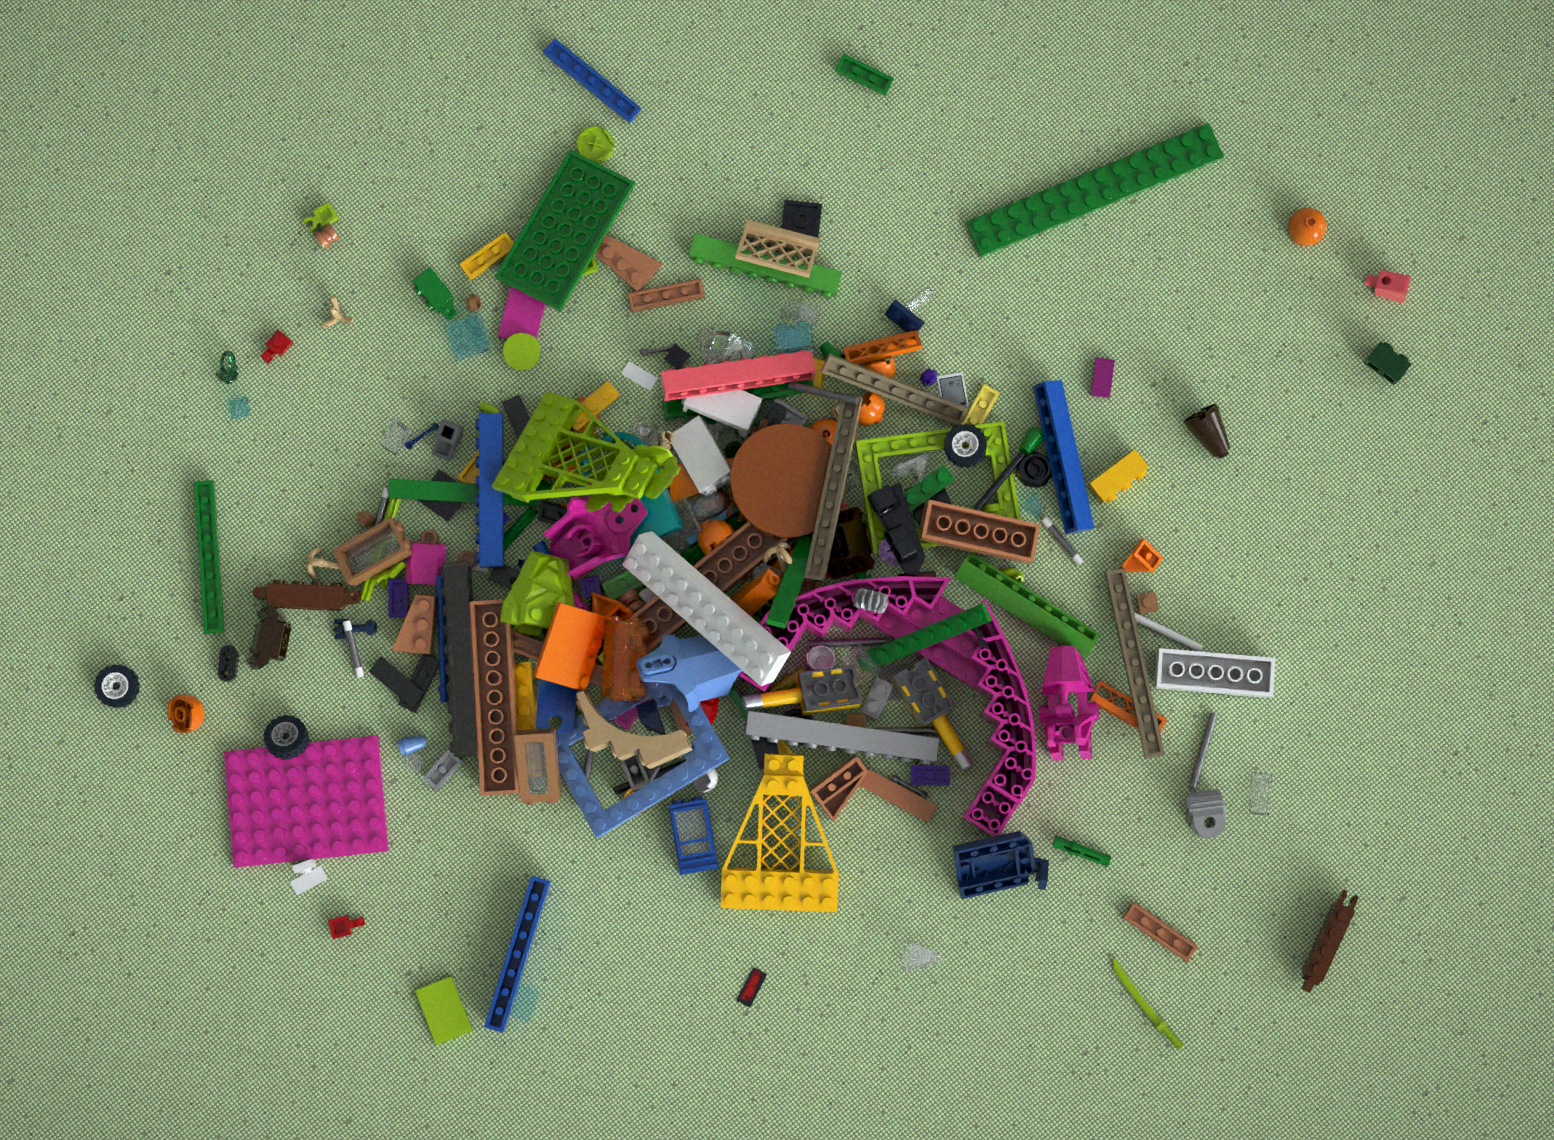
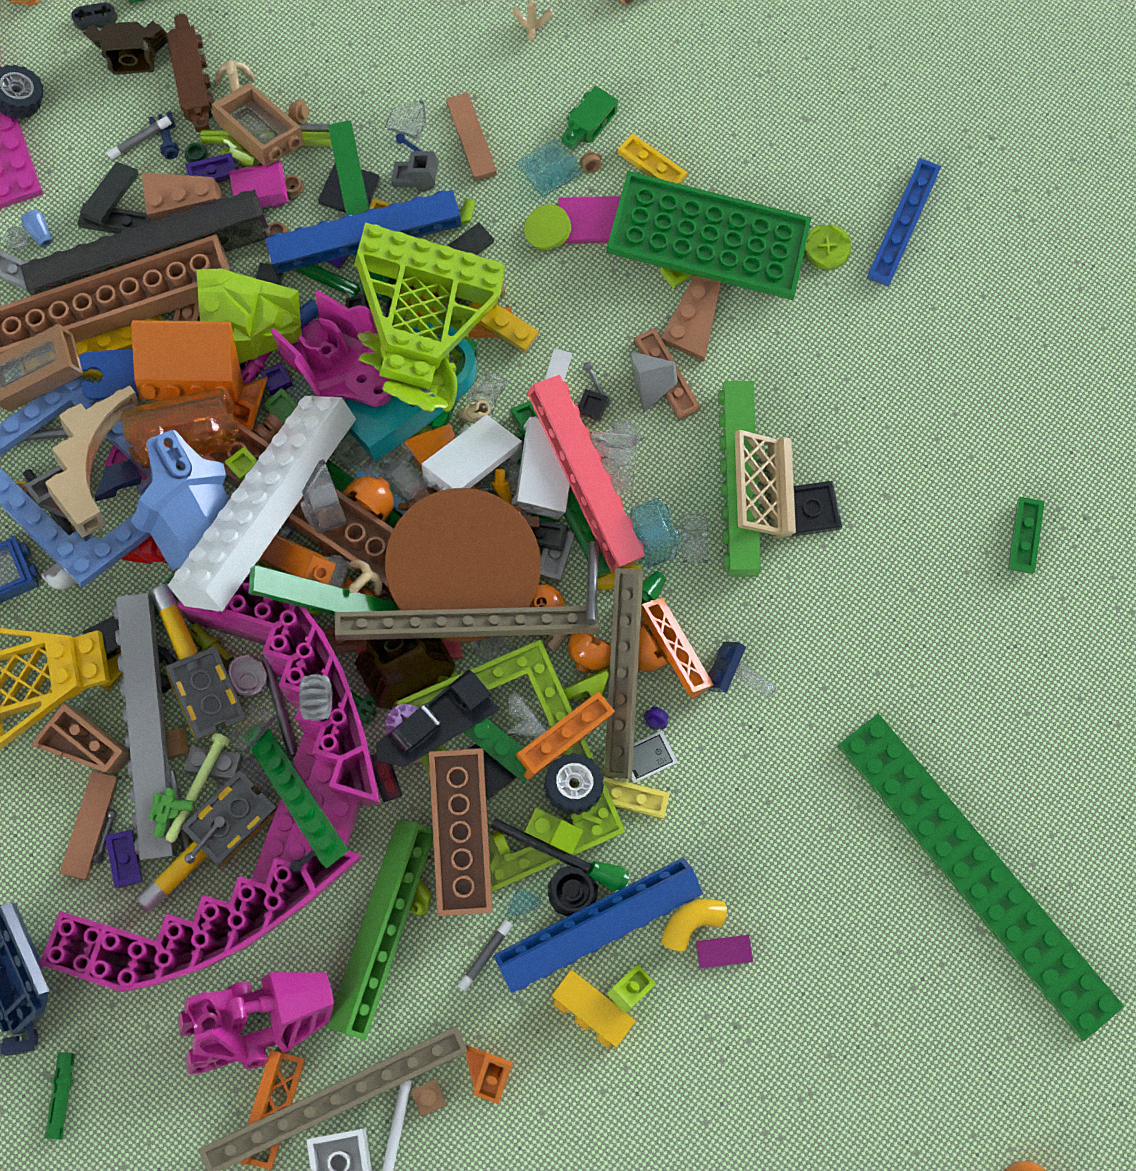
camera: 70 degrees right, 10 degrees down
dark brown cone [1183,403,1230,459] -> none
none -> bright green piece [148,787,195,838]
none -> yellowish green bar [166,733,230,843]
none -> dark green plate [185,143,209,163]
none -> flat silver hinge [185,816,226,863]
none -> lime plate [224,447,257,483]
none -> clear slope [300,459,347,534]
none -> nougat tile [446,92,497,181]
none -> light orange bar [491,469,512,505]
none -> orange fence [516,691,615,781]
none -> lime slope [524,807,583,854]
none -> lime slope [563,666,610,701]
none -> lime slope [607,964,657,1014]
none -> light grey slope [631,352,678,413]
none -> yellow cylinder [660,899,727,951]

